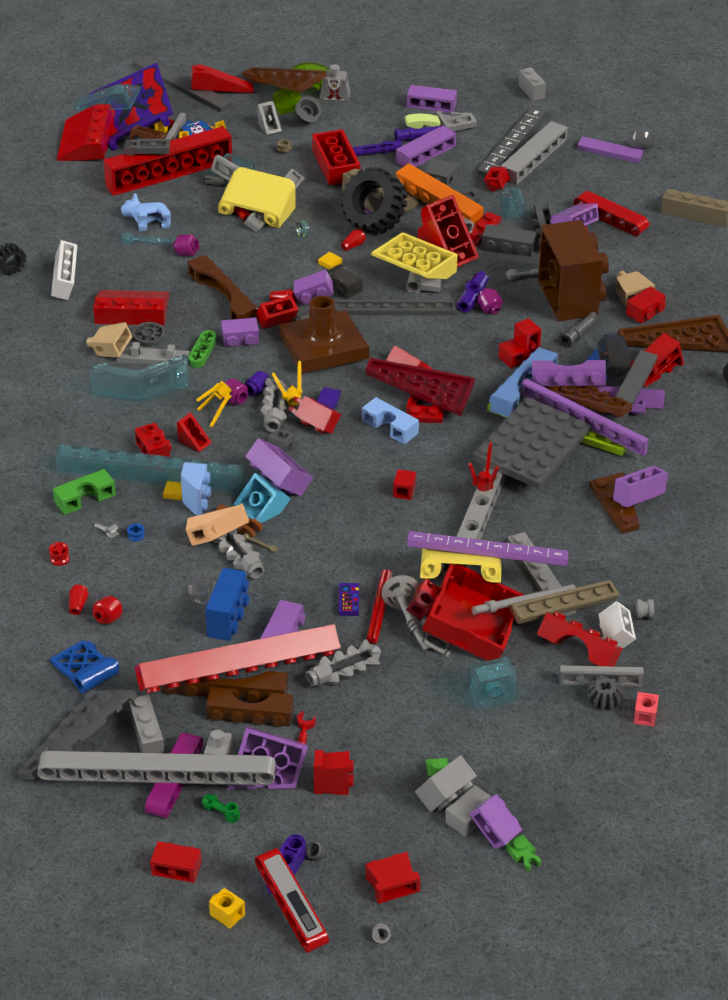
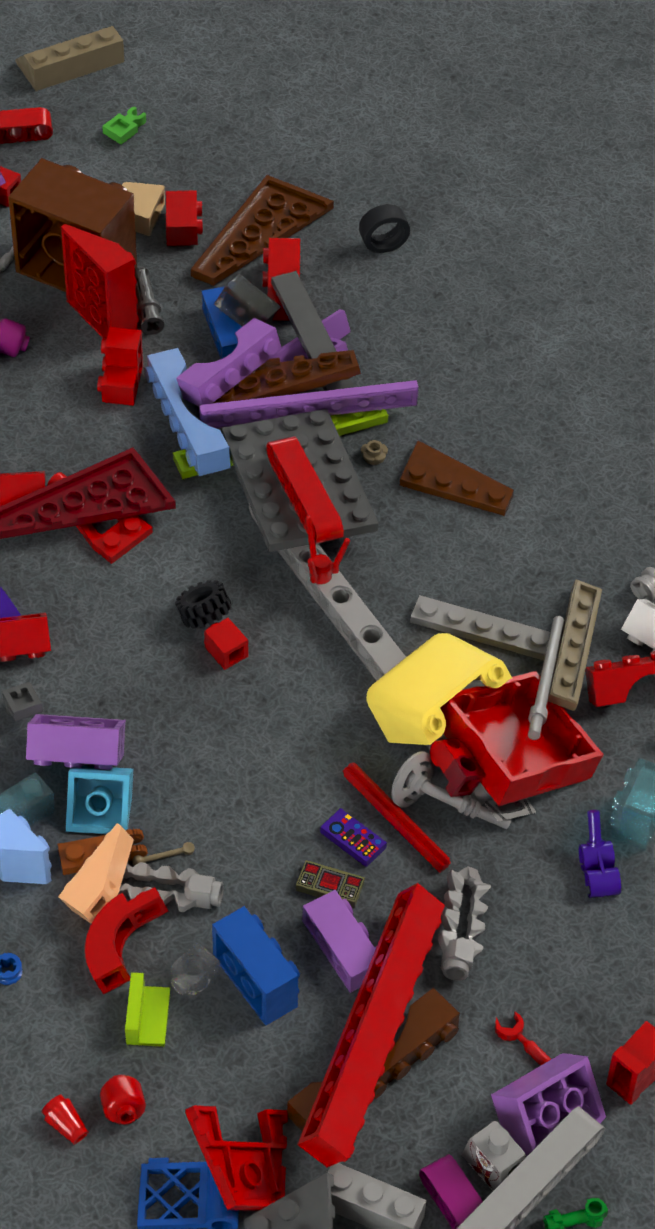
camera: 50 degrees left, 10 degrees up
reddish brown arch [206,687,294,727] -> none
light blue arch [362,397,419,445] -> none
medium lavender tile [407,531,568,566] -> none
medium lavender brick [613,466,668,507] -> none
none -> red slope [61,224,139,338]
none -> red arch [85,887,169,995]
none -> bright green plate [102,107,146,145]
none -> lime panel [125,973,170,1047]
none -> black tyre [175,580,232,629]
none -> red wing [185,1105,288,1210]
none -> red beam [266,436,344,544]
none -> tile [296,860,365,908]
none -> dark tan plate [361,440,388,465]
none -> dark purple beam [578,810,621,898]

